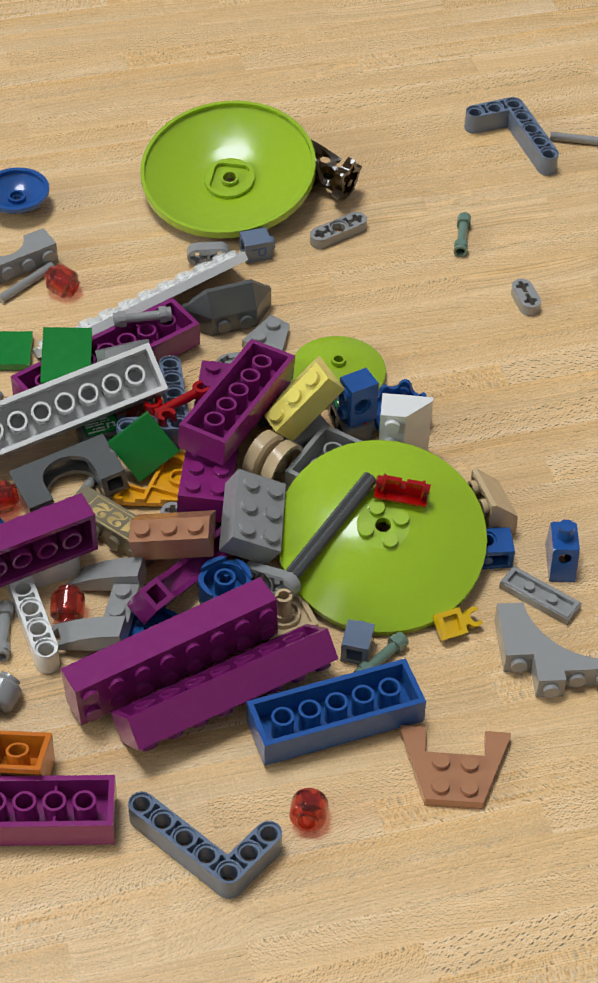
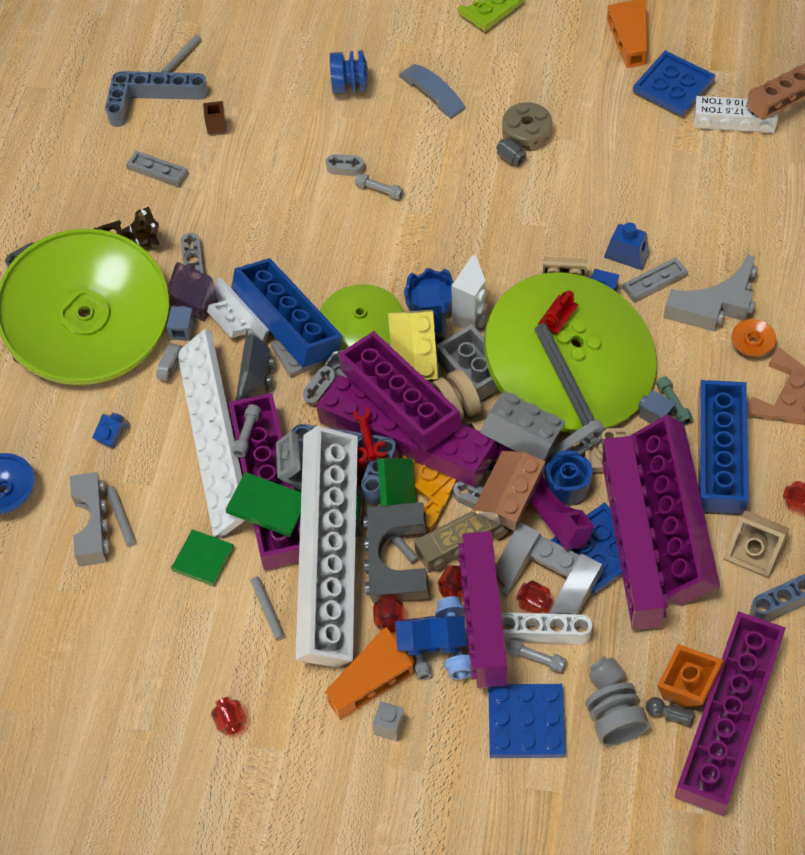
camera: 60 degrees left, 10 degrees up
clear red head [44,263,80,298] -> none
yellow plate [432,606,483,642] -> none
sand green bar [454,212,471,257] -> none
none -> blue bracket [92,412,130,447]
none -> light grey tile [126,151,189,188]
none -> clear purple slope [168,262,218,322]
none -> reddish brown brick [203,101,227,134]
none -> white bracket [207,278,269,342]
none -> blue brick [231,258,343,367]
none -> light grey bar [355,173,404,200]
none -> tan slope [724,510,790,577]
none -> orange dish [732,319,776,357]

